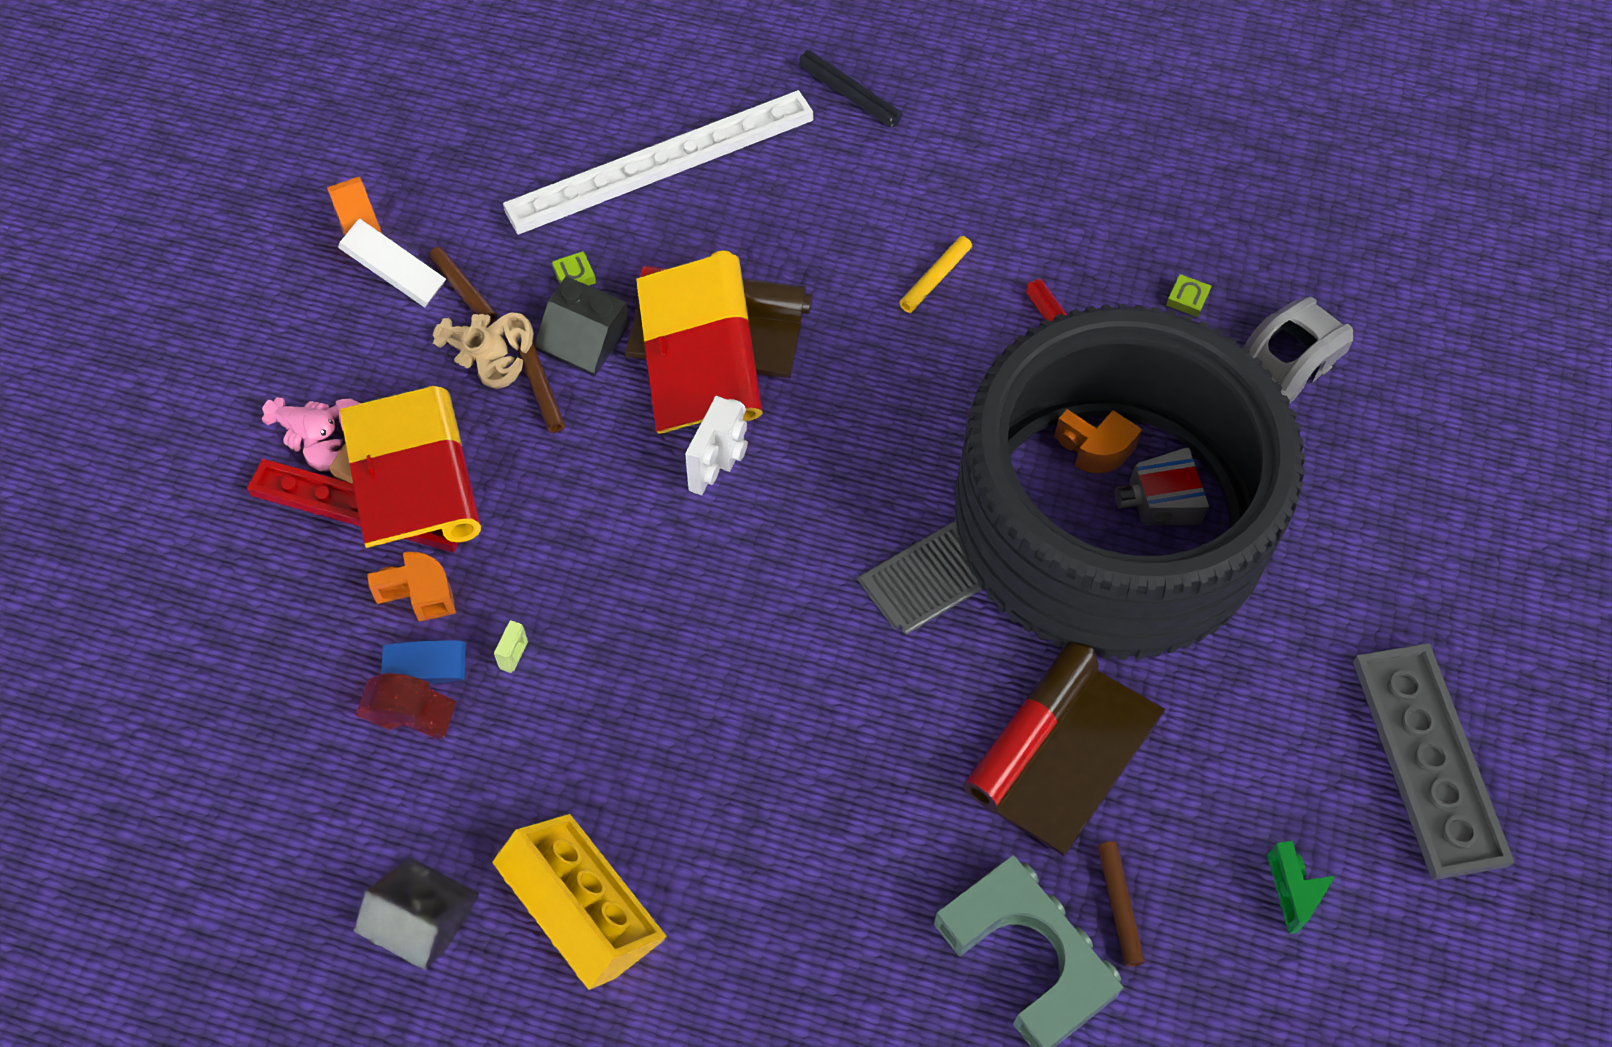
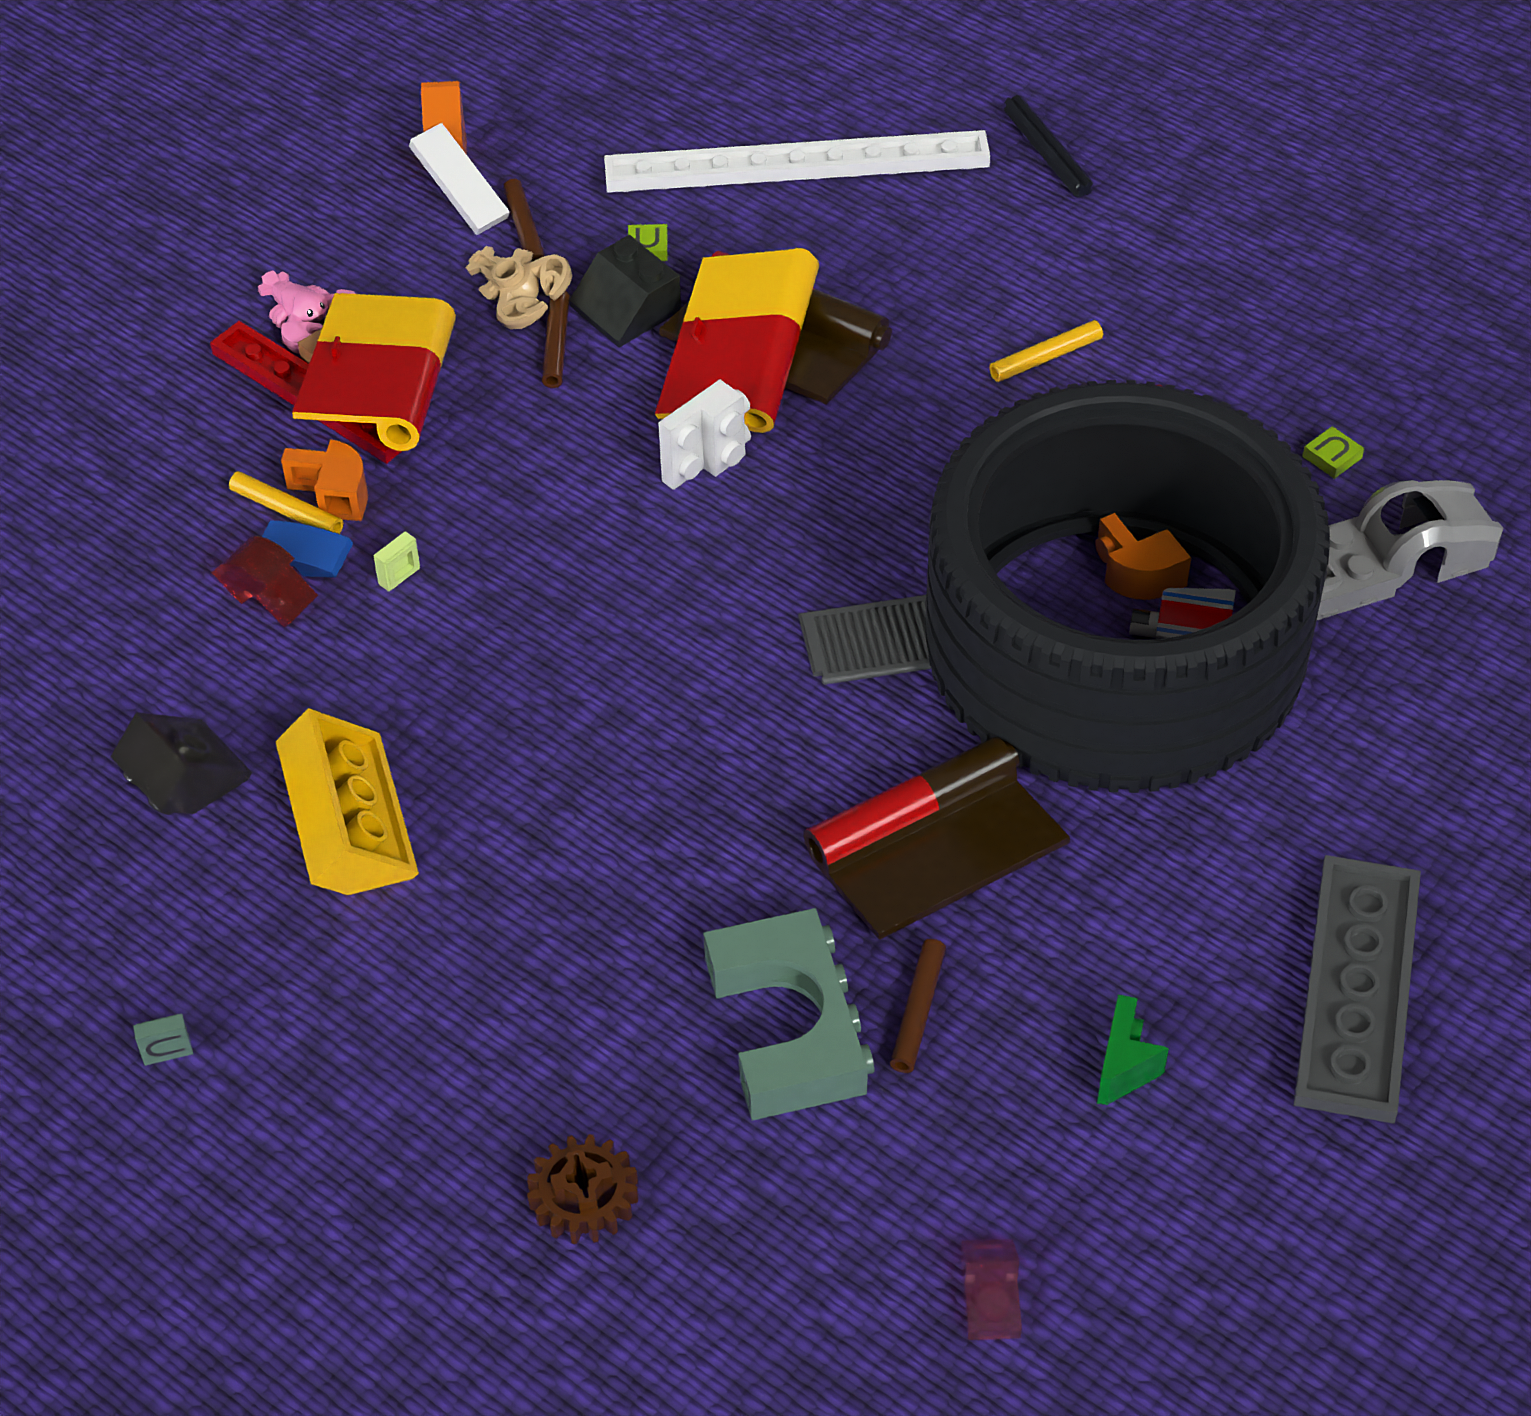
camera: 25 degrees right, 10 degrees down
none -> yellow piece [229,471,343,534]

